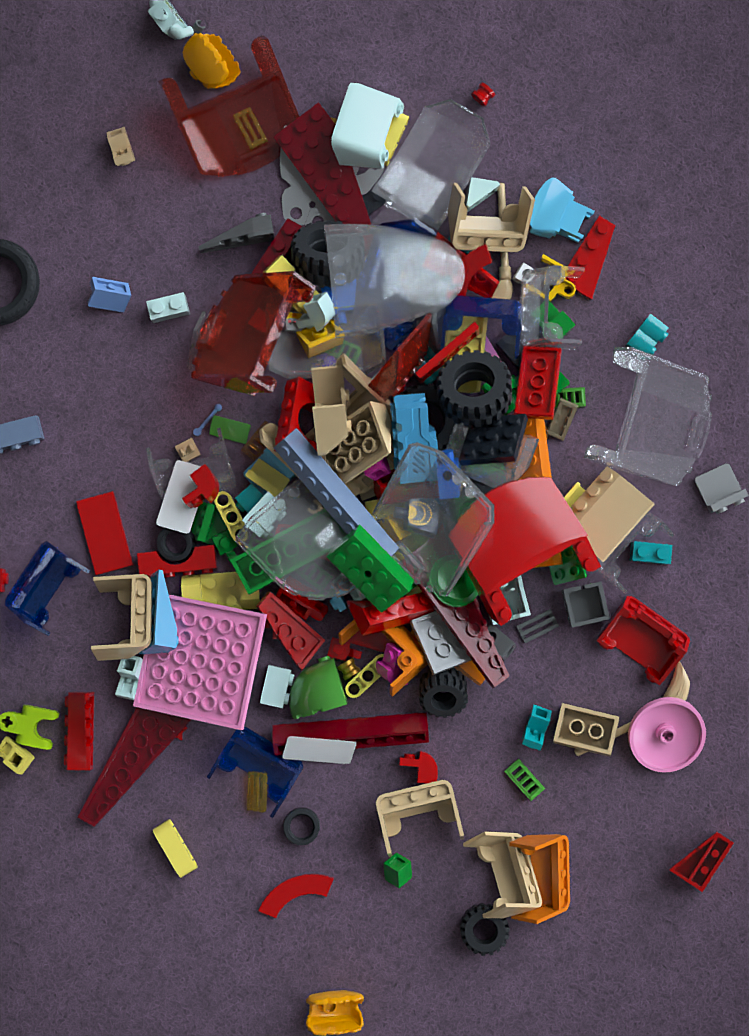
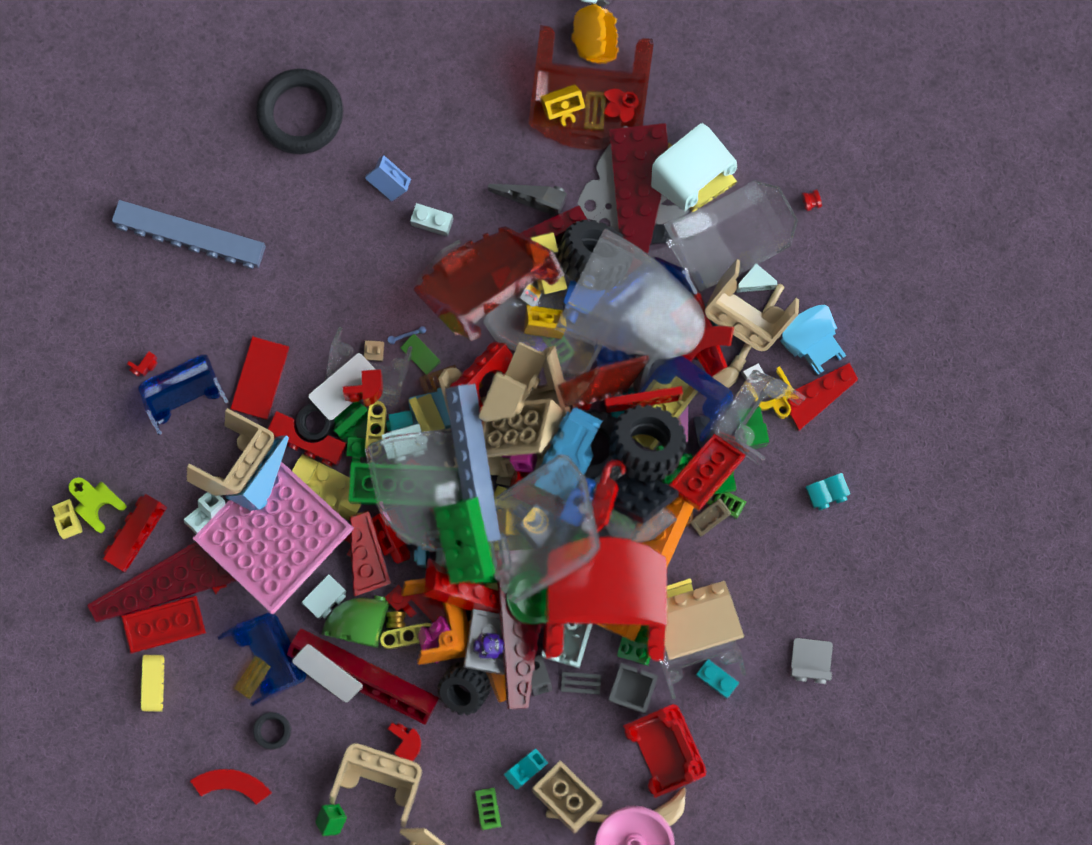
camera: 30 degrees right, 5 degrees down
tan brick [106,127,135,166] -> none
light aqua brick [296,292,335,332] -> none
clear windscreen [583,347,712,486] -> none
none -> red tile [121,596,206,654]
none -> dark purple head [473,633,503,659]
none -> yellow brick [540,84,585,126]
none -> red plate [587,460,625,536]
none -> red plate [604,89,639,123]

